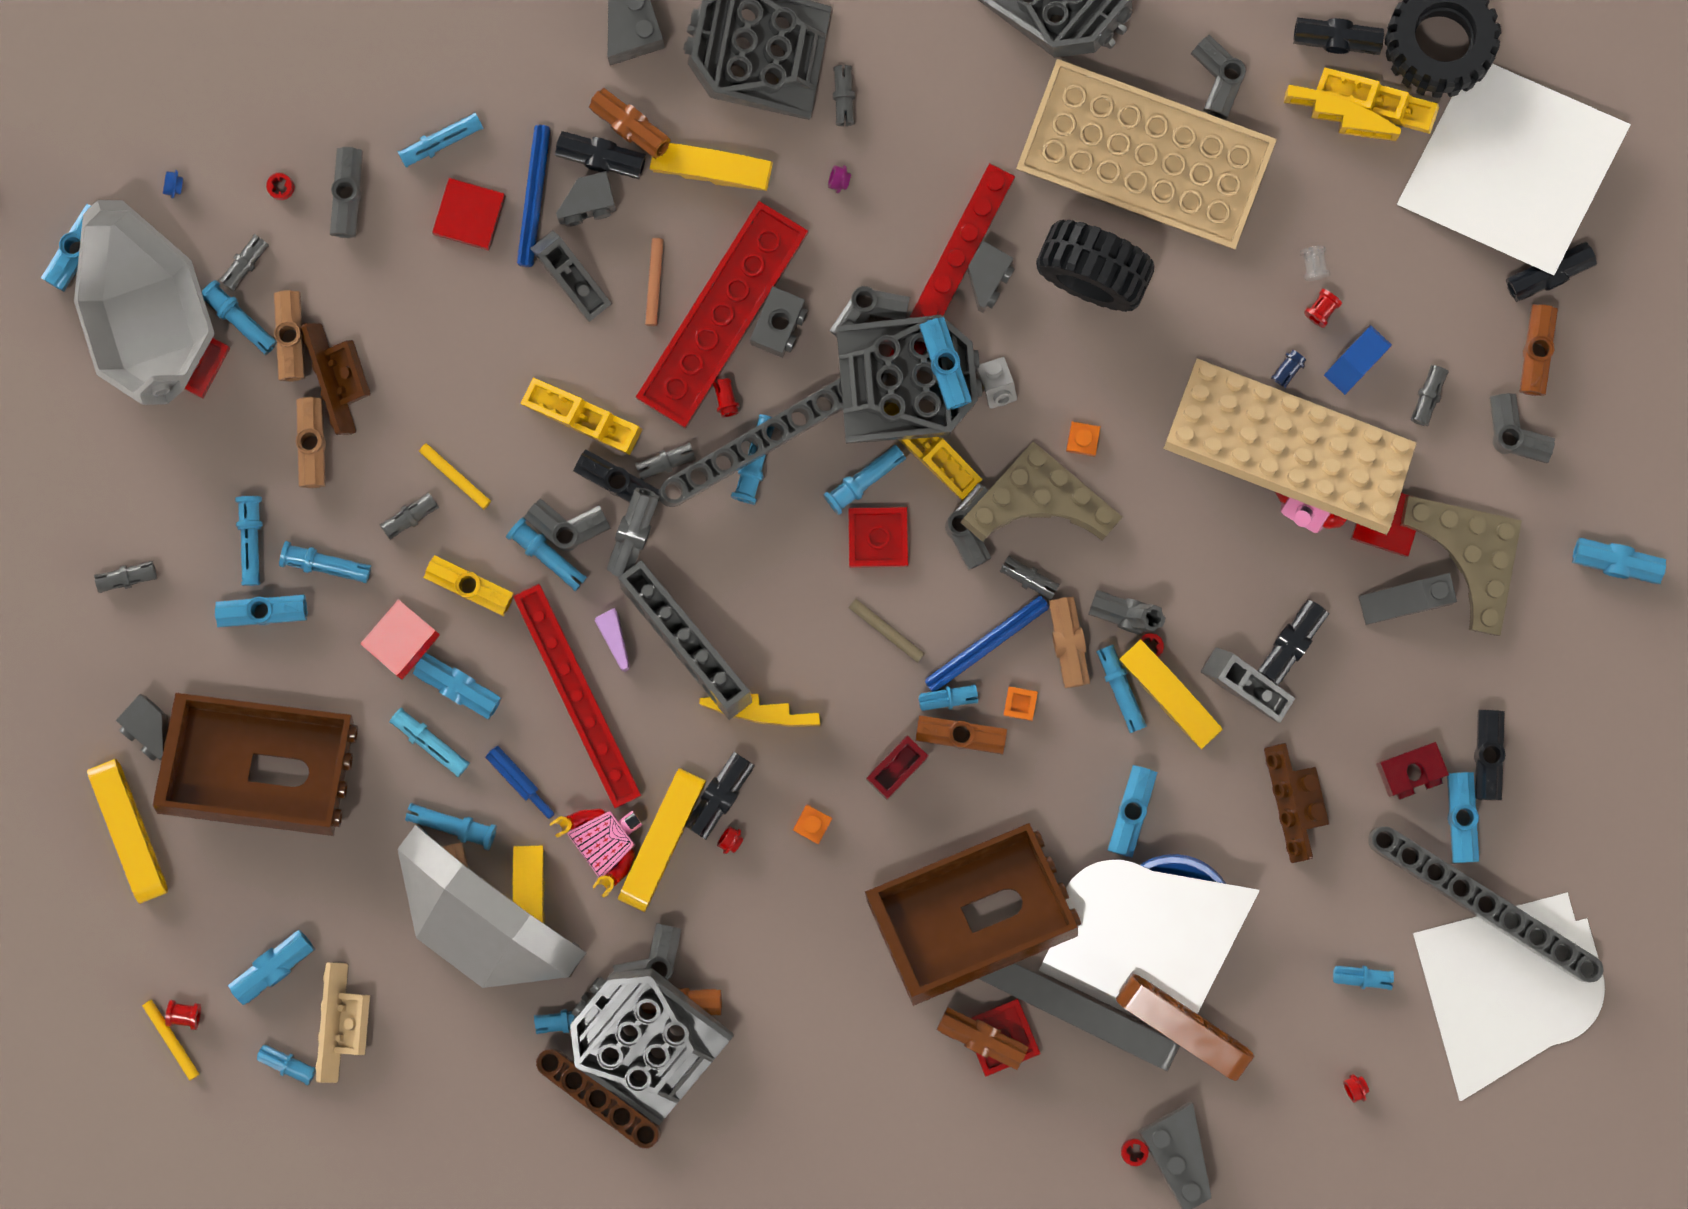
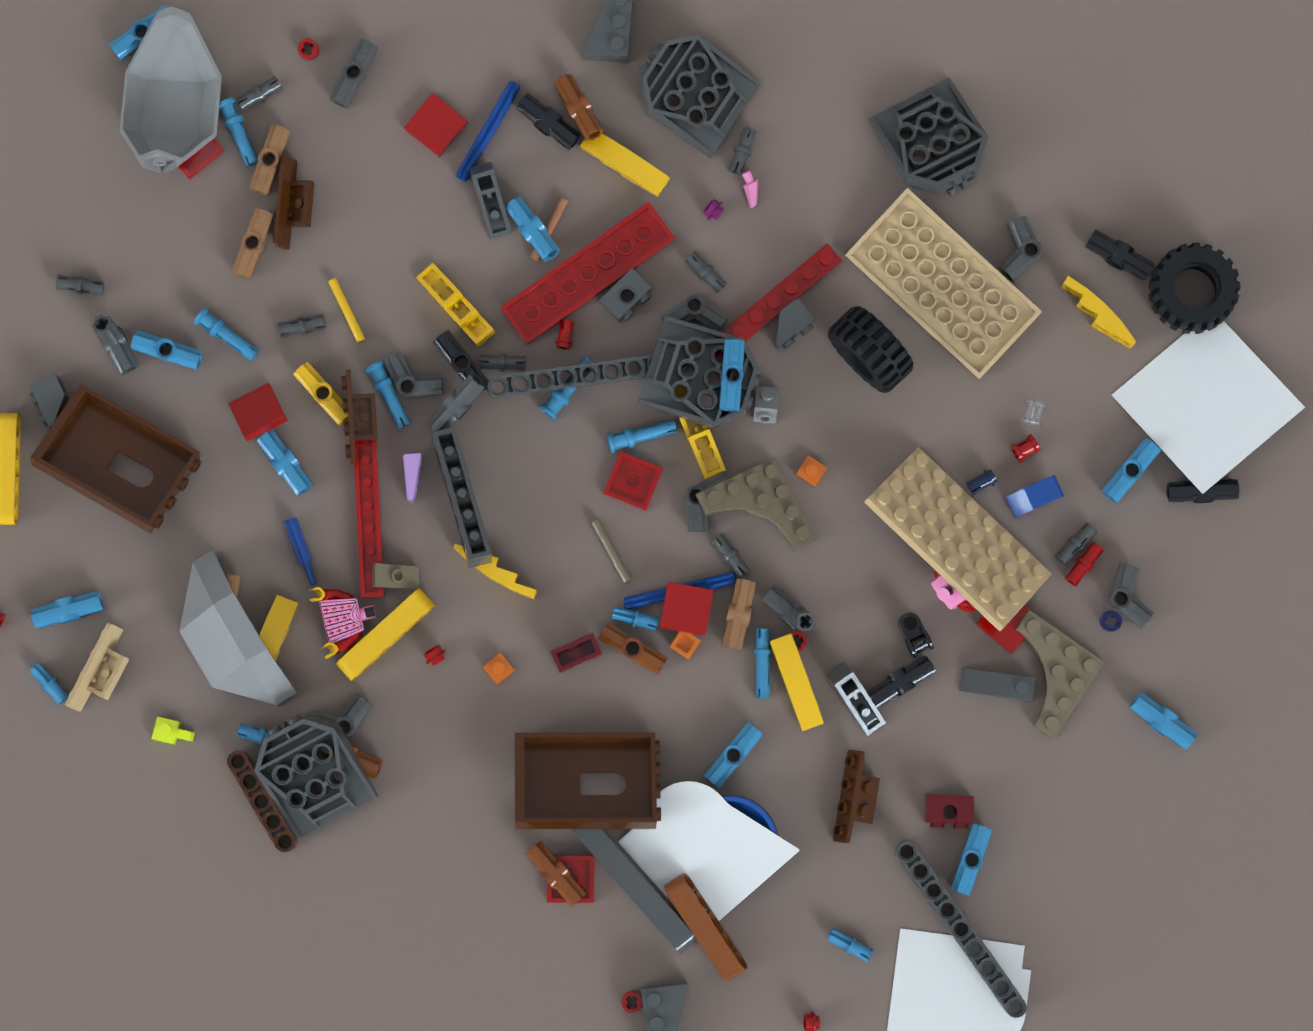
camera: 15 degrees right, 0 degrees up
blue plate [163,170,183,198] -> none
dark azure pin [235,496,263,586] -> none
medium azure pin [389,708,470,777] -> none
dark azure pin [397,112,484,168] -> none
dark azure pin [405,803,497,851] -> none
dark grey slope [556,171,616,227] -> none
black piece [685,752,755,840] -> none
yellow slope [1317,67,1439,134] -> none
black piece [1474,710,1506,801] -> none
dark orange piece [1519,304,1558,396] -> none
none -> dark grey piece [92,315,139,375]
none -> neon yellow plate [151,716,195,745]
none -> reddish brown bracket [341,370,378,464]
none -> dark tan plate [372,563,419,590]
none -> dark azure piece [505,196,560,262]
none -> red tile [660,582,713,636]
none -> dark grey pin [685,251,727,293]
none -> bright pink bar [742,170,758,208]
none -> black piece [898,613,934,658]
none -> red pin [1064,542,1104,587]
none -> clear blue bush [1100,611,1122,632]
none -> dark azure piece [1101,438,1161,503]

